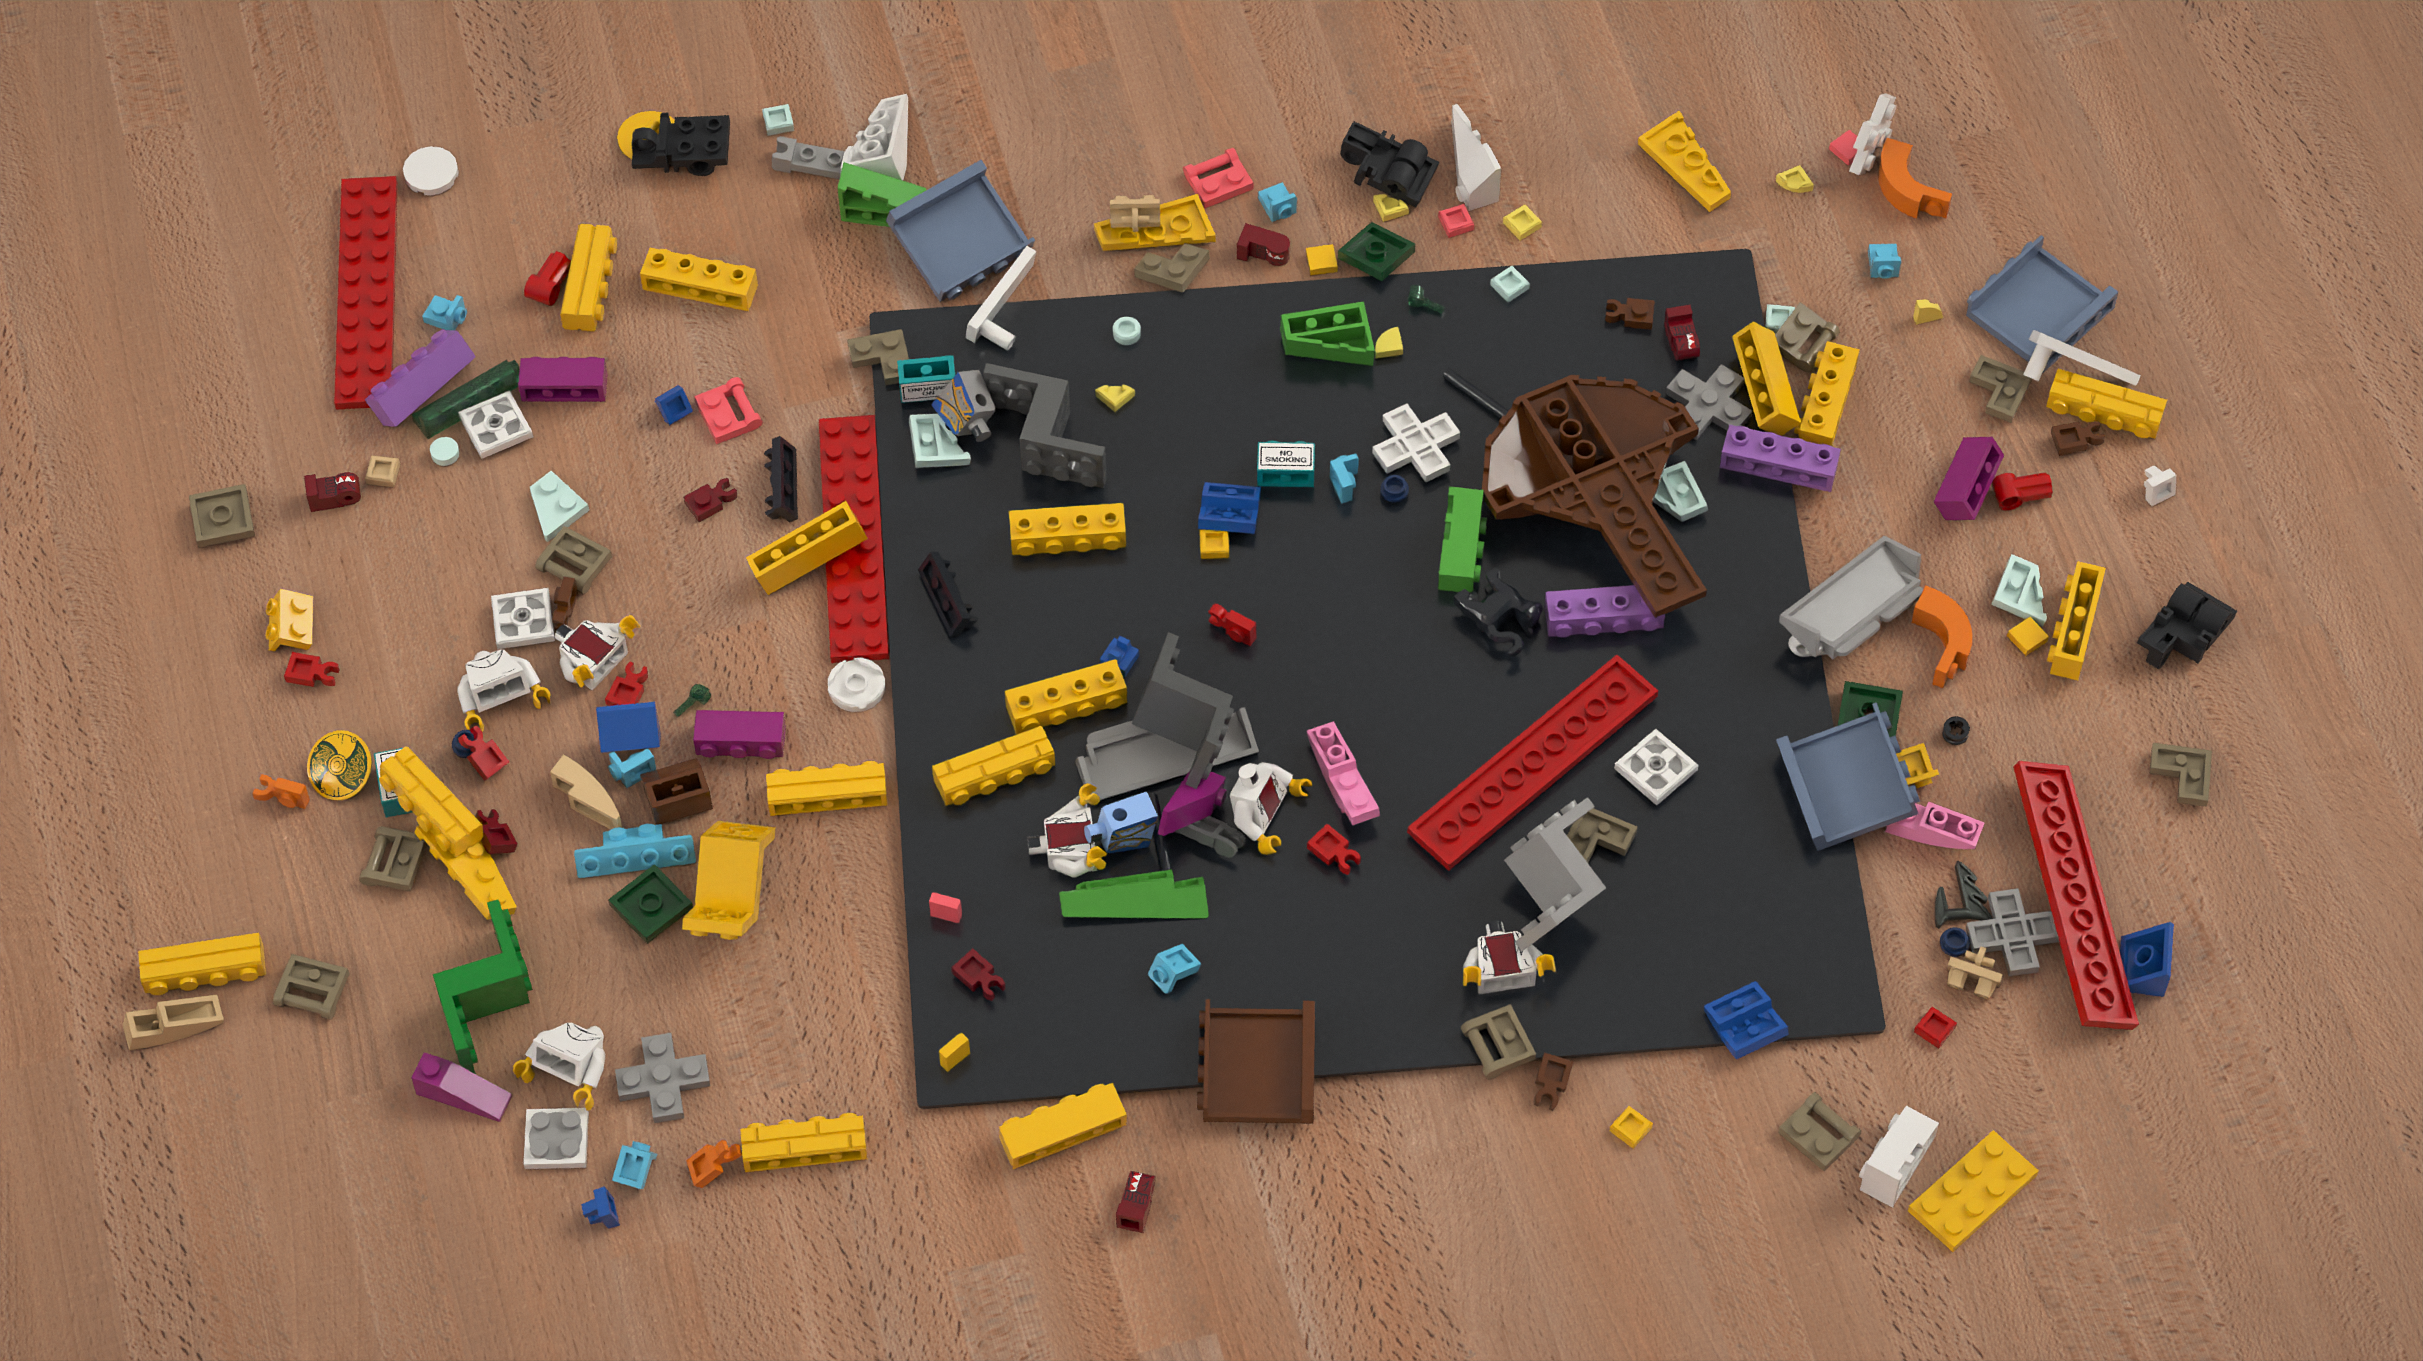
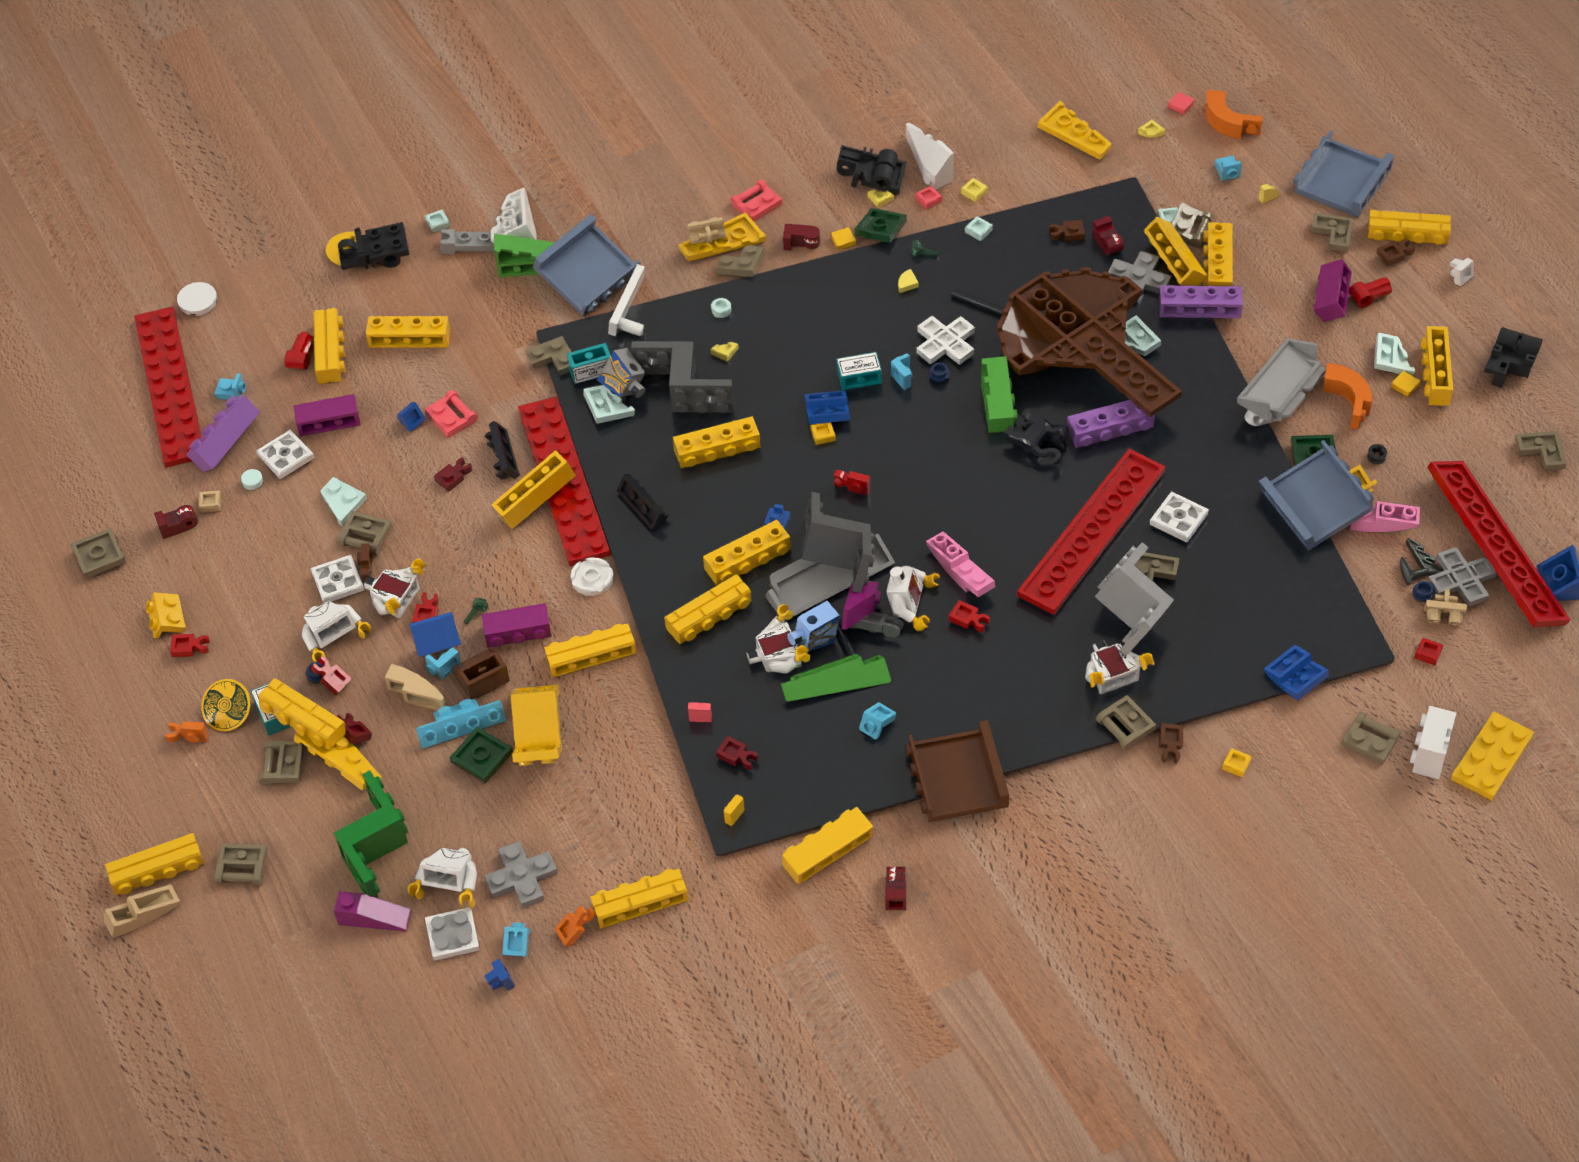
camera: 10 degrees left, 5 degrees down
clear green fence [411,360,520,439] -> none
medium azure bracket [1258,182,1297,222] -> none
bright green wedge [1280,301,1375,366] -> none
white plate [1849,93,1896,175] -> none
white piece [2023,330,2141,386] -> none

